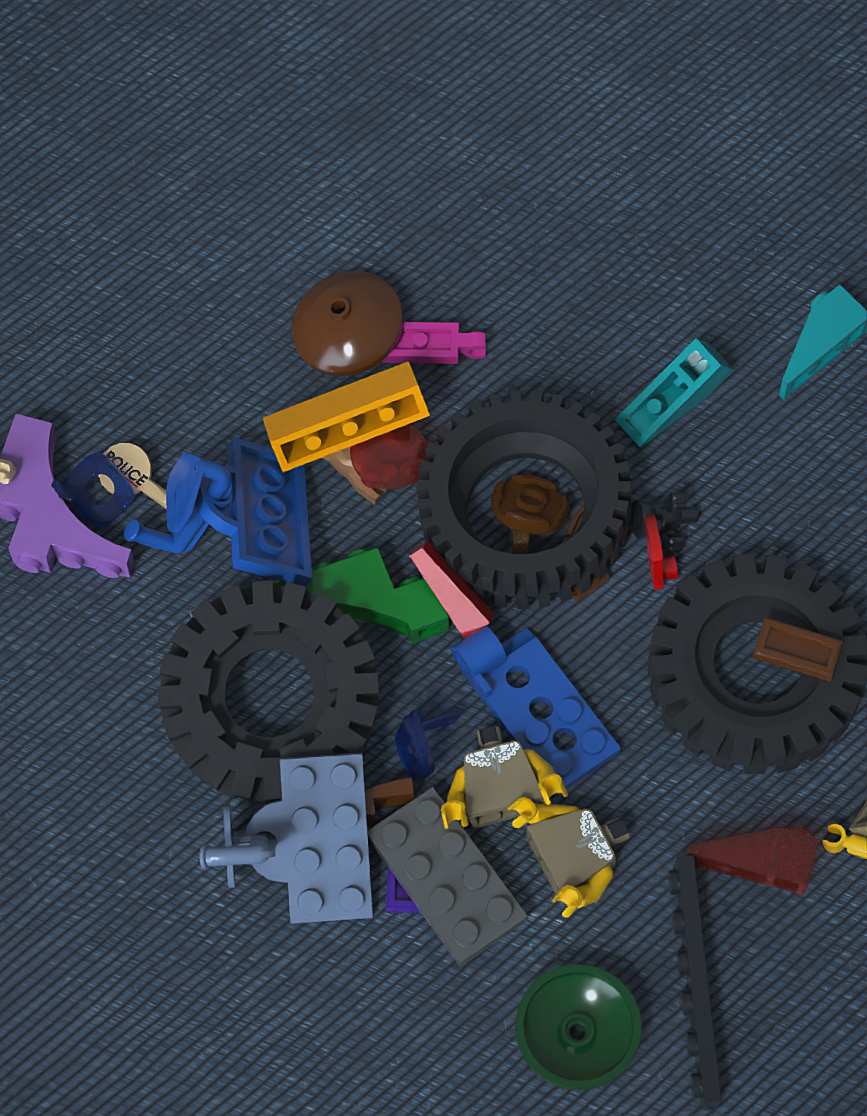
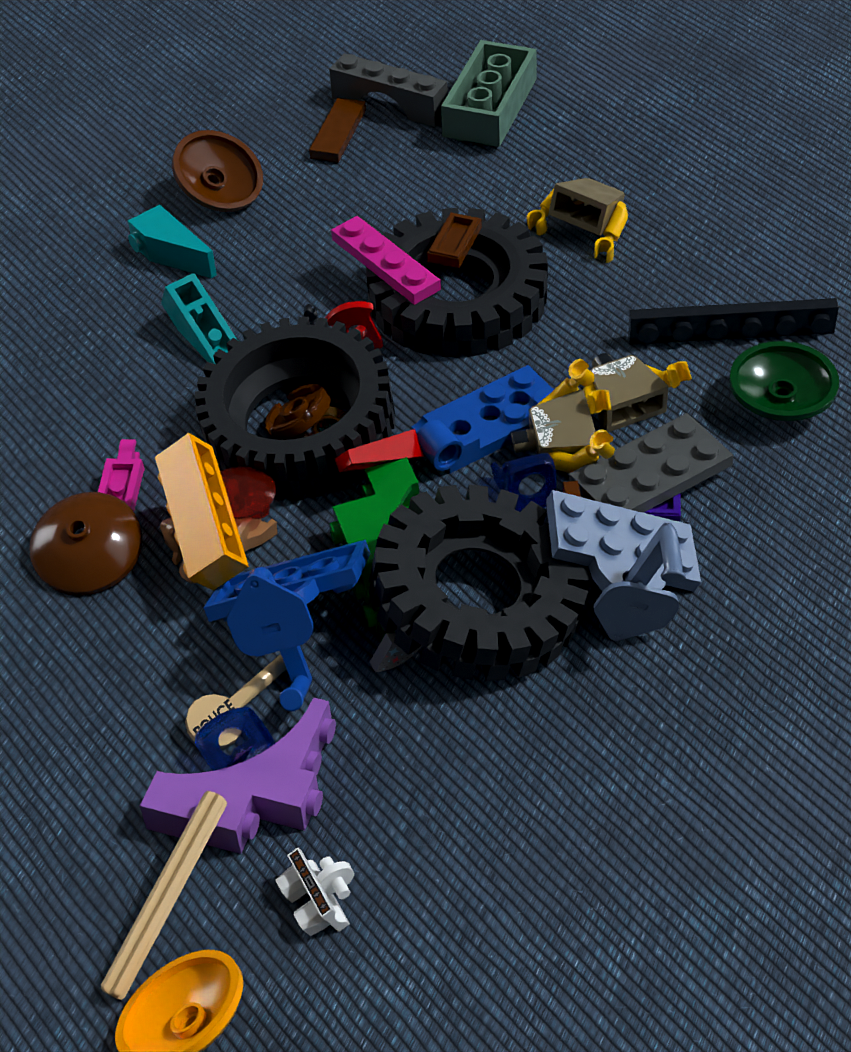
camera: 85 degrees left, 20 degrees down
clear red slope [687,826,819,895] -> none
none -> dark pink plate [331,216,441,305]

